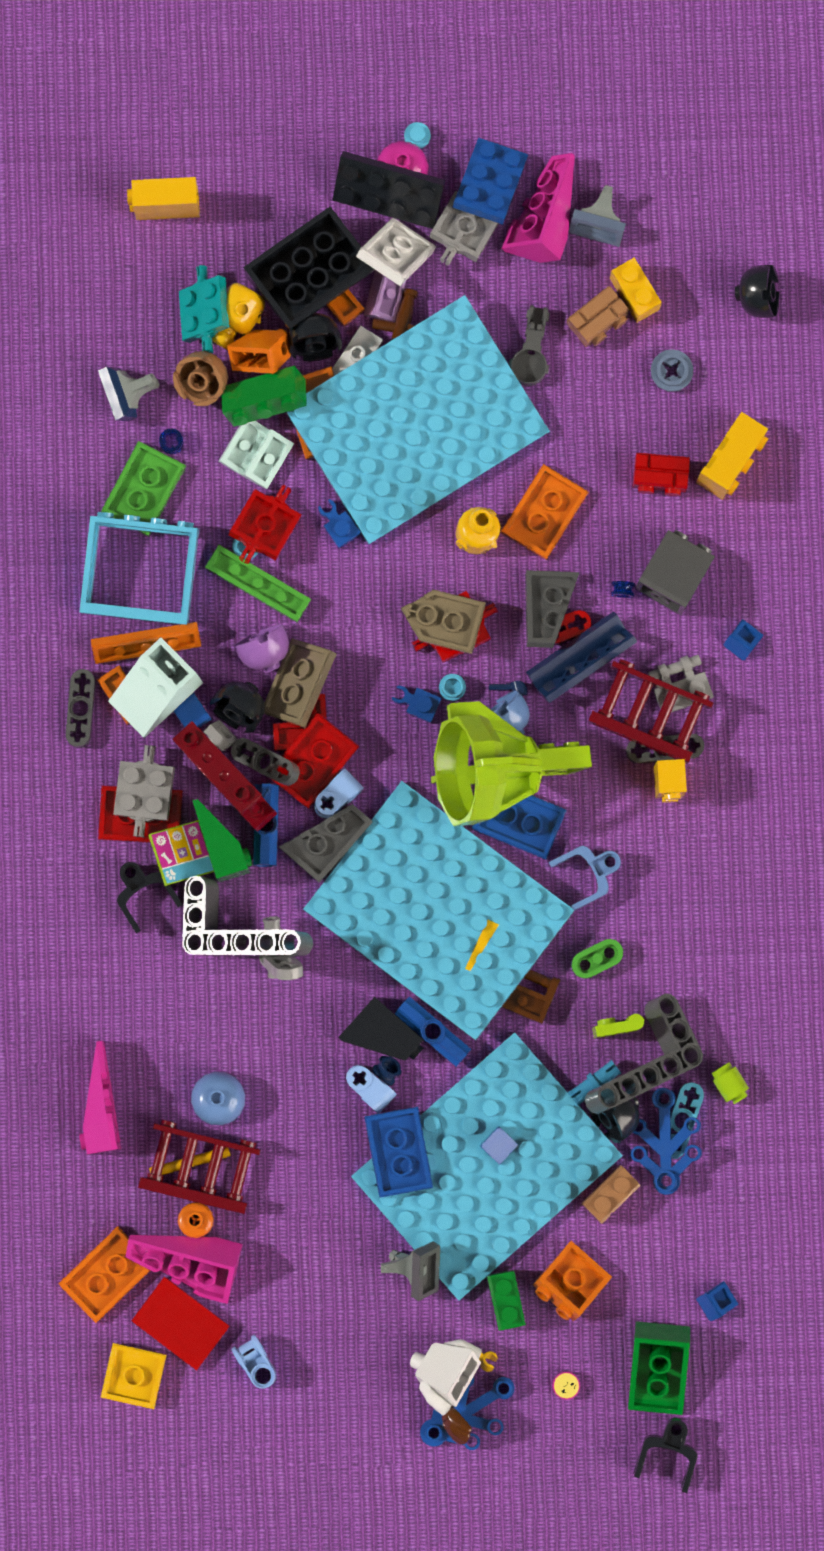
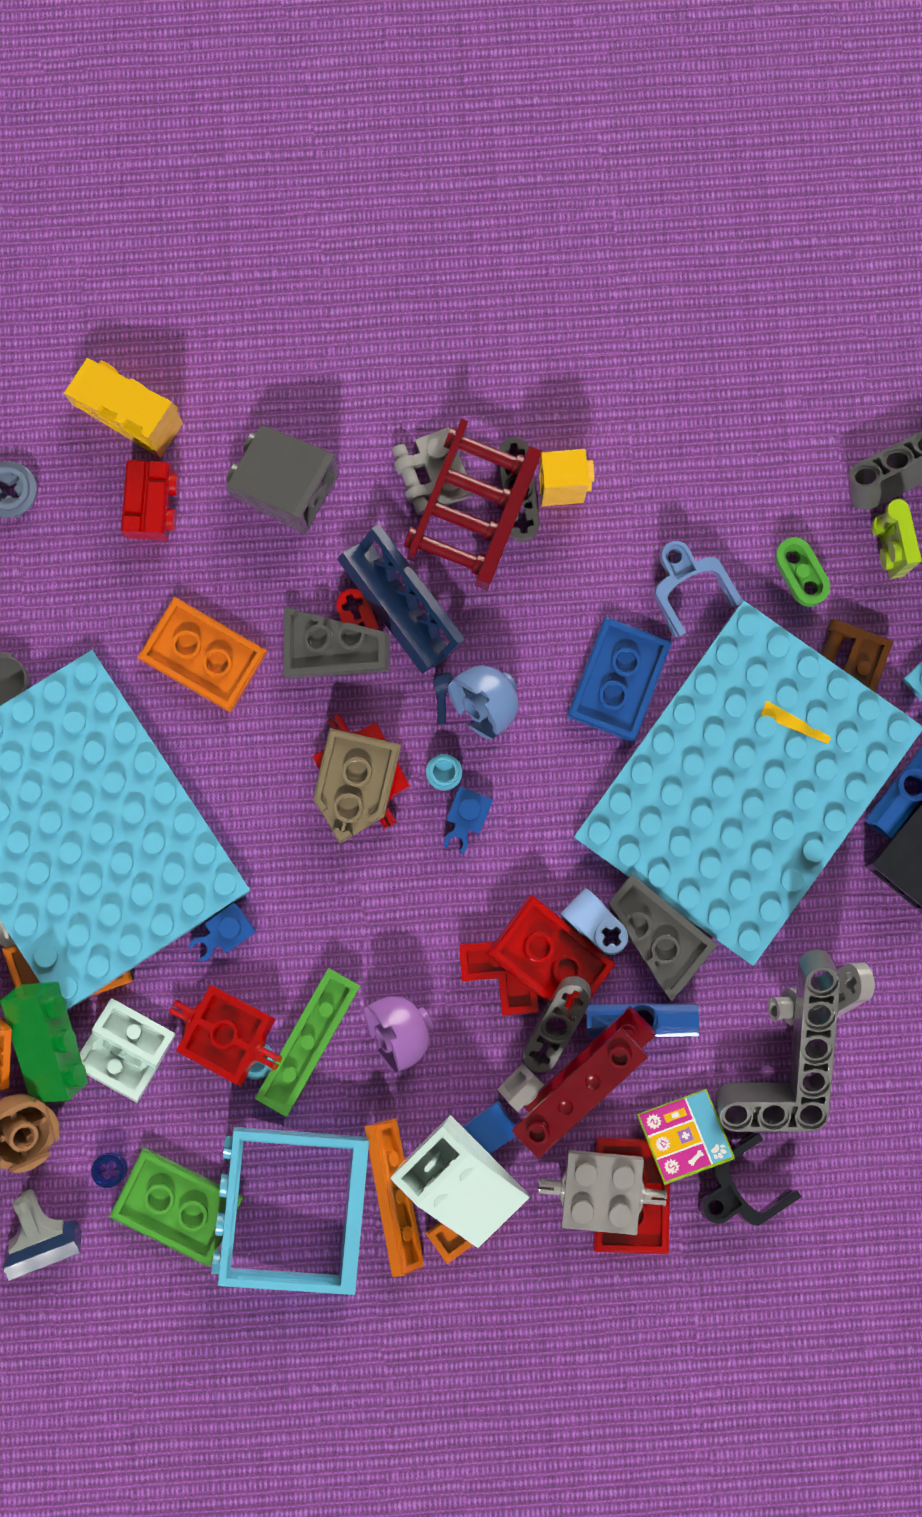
camera: 90 degrees left, 0 degrees up
dark grey beam [66,669,96,748] -> none
green slope [192,799,253,883] -> none
black cylinder [209,681,265,733] -> none
dark tan tile [264,638,336,728] -> none
lime plate [431,701,592,826] -> none
yellow piece [455,507,501,555] -> none
clear blue bush [610,581,635,598] -> none
blue slope [723,619,764,661] -> none

